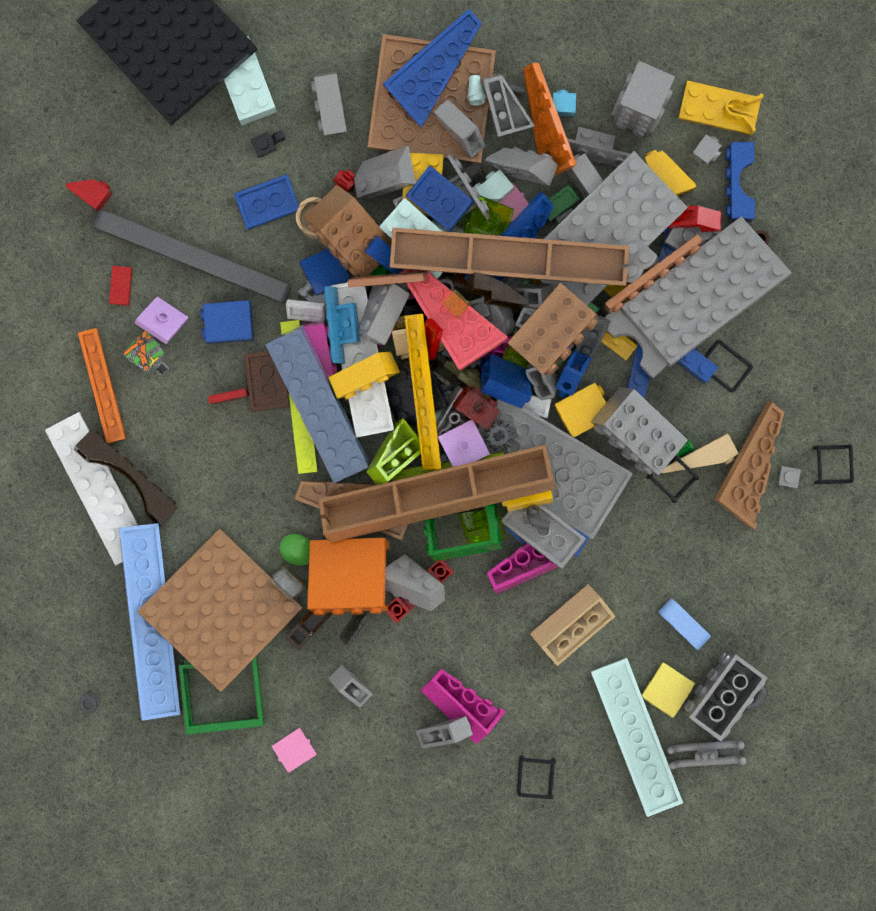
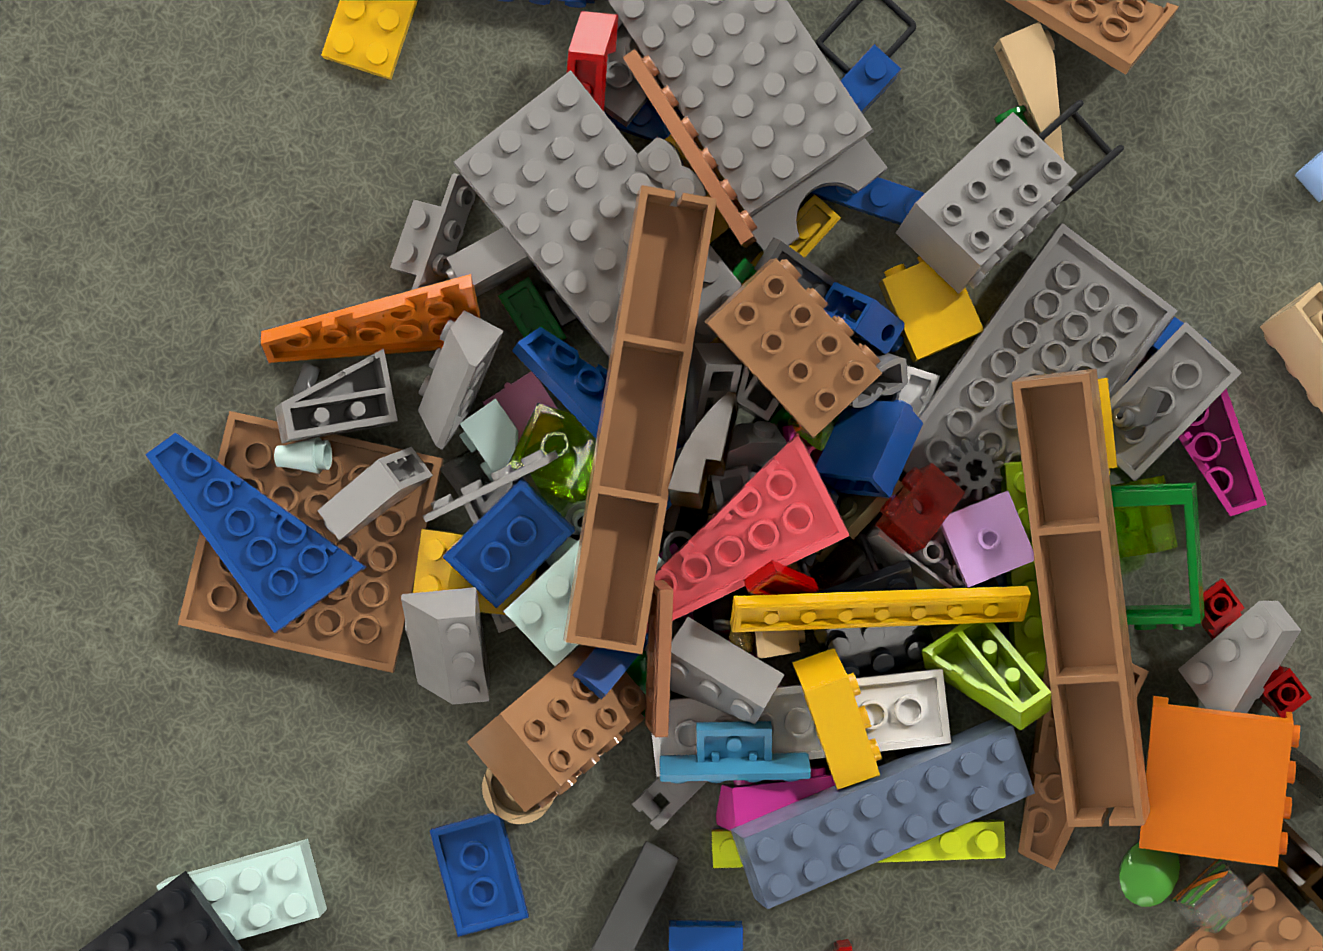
camera: 85 degrees left, 0 degrees up
reddish brown plate [244,351,290,412] -> none
black plate [250,130,286,158] -> none
white plate [286,299,326,322] -> none
blue tile [299,249,350,296] -> none
light grey wedge [311,71,347,135] -> none
red gear [333,169,355,193] -> none
plate [442,289,471,318] -> none
medium azure brick [552,90,576,117] -> none
light grey brick [611,61,675,137] -> none
yellow slope [643,150,696,196] -> none
light grey brick [690,134,722,167] -> none

